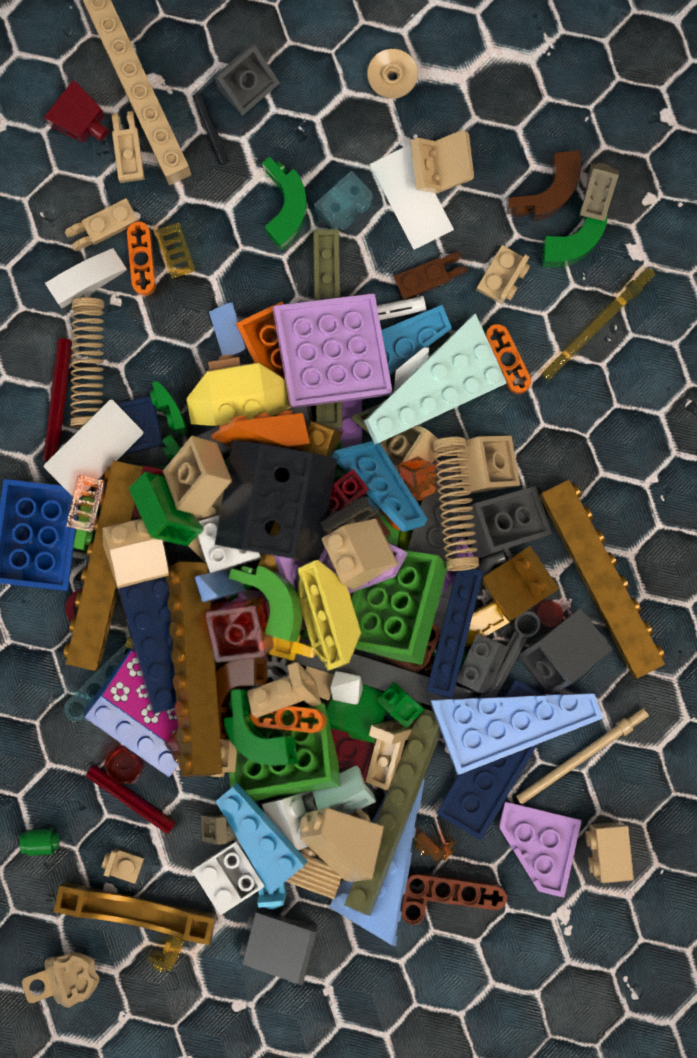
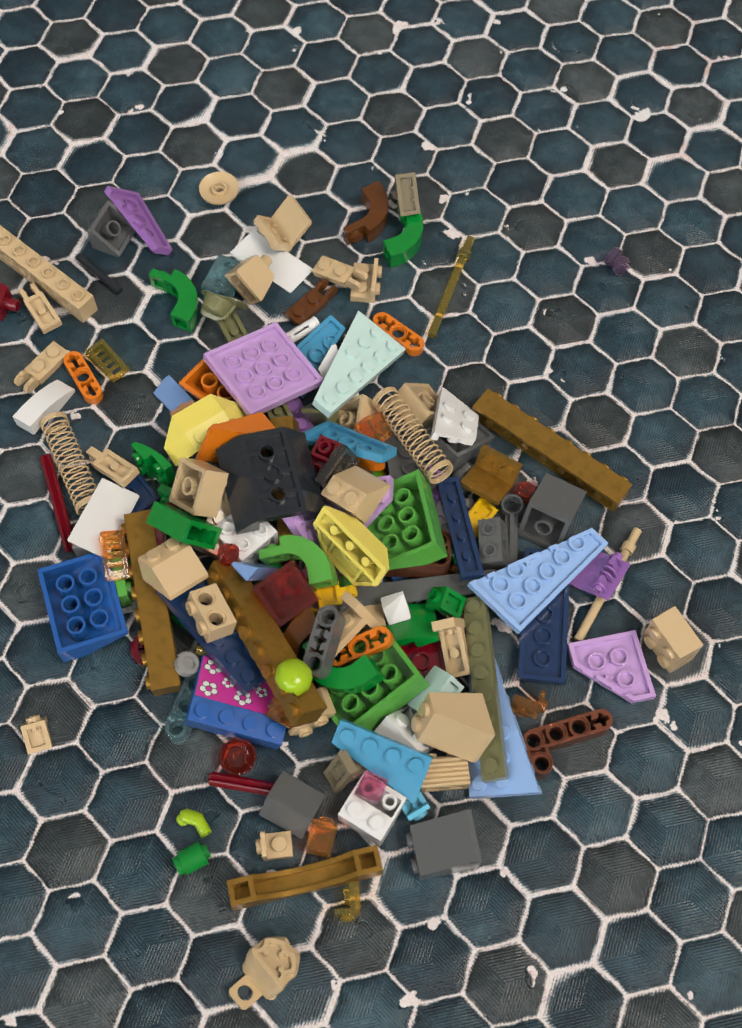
camera: 30 degrees left, 20 degrees down
none -> tan hinge [86,446,140,488]
none -> medium lavender wing [104,186,173,255]
none -> light grey tile [174,651,200,677]
none -> lime arm [176,809,212,838]
none -> tan brick [186,583,237,643]
none -> olive piece [201,290,249,321]
none -> clear red plate [217,543,239,566]
none -> tan torso [224,254,275,305]
none -> dark grey slope [259,770,326,839]
none -> lime hair [275,659,313,696]
none -> dark grey beam [303,605,345,679]
none -> clear orange brick [306,817,338,859]
none -> tan hinge [312,255,368,291]
none -> clear pink tile [355,770,389,805]
none -> white wing [430,387,479,446]
none -> medium lavender hinge [569,552,631,601]

